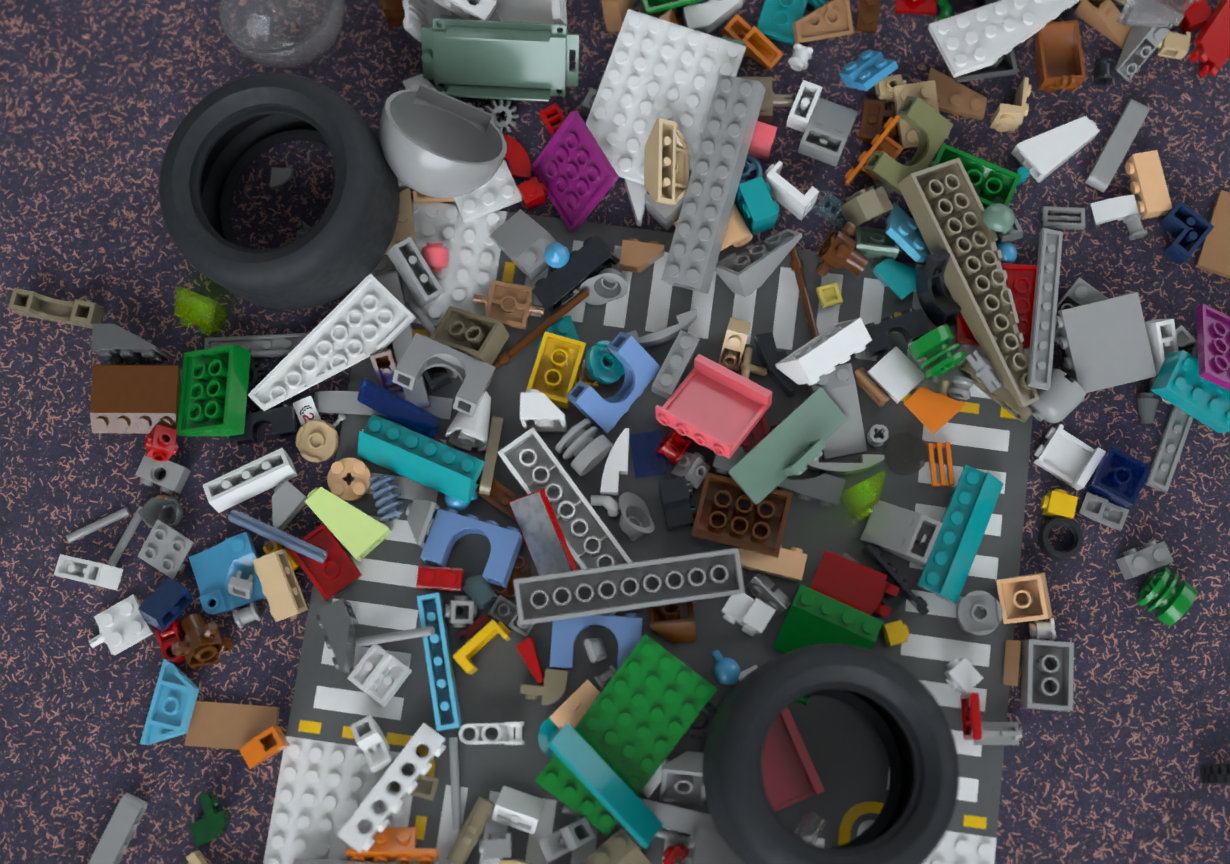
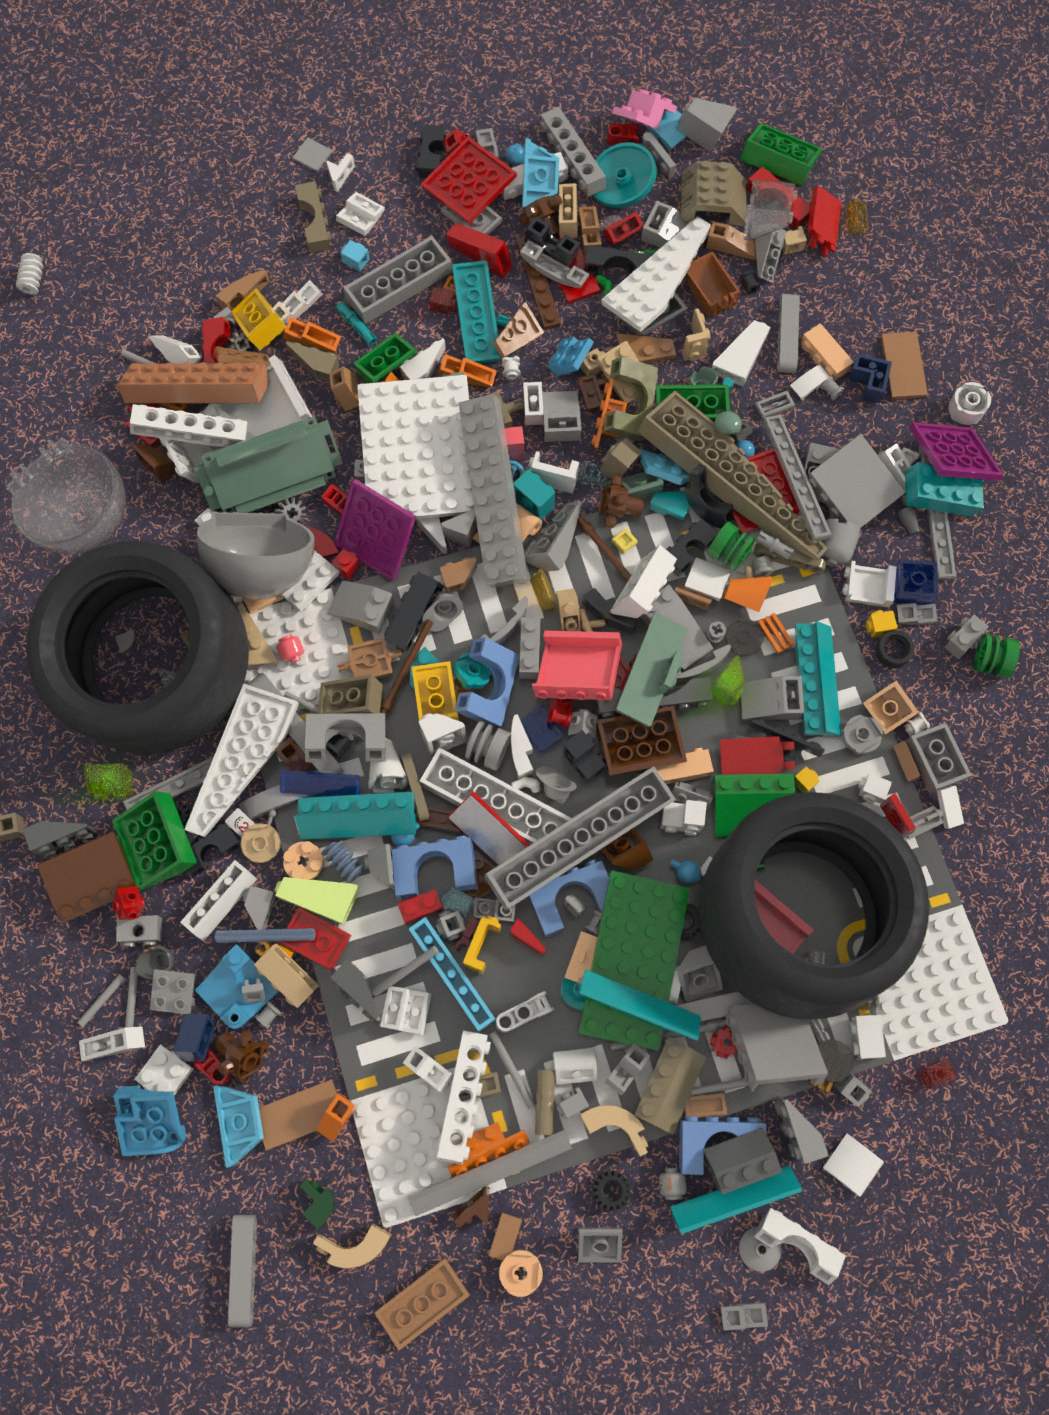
camera: 30 degrees left, 5 degrees down
light grey brick [387,237,444,308] -> none
dark tan brick [520,669,569,705] -> none
dark azure piece [544,242,570,268] -> none
tan wedge [644,118,689,206] -> none
none -> dark azure slope [113,1085,186,1156]
none -> clear yellow slope [530,568,556,612]
none -> sand green hair [689,367,718,385]
none -> white tile [936,786,964,829]

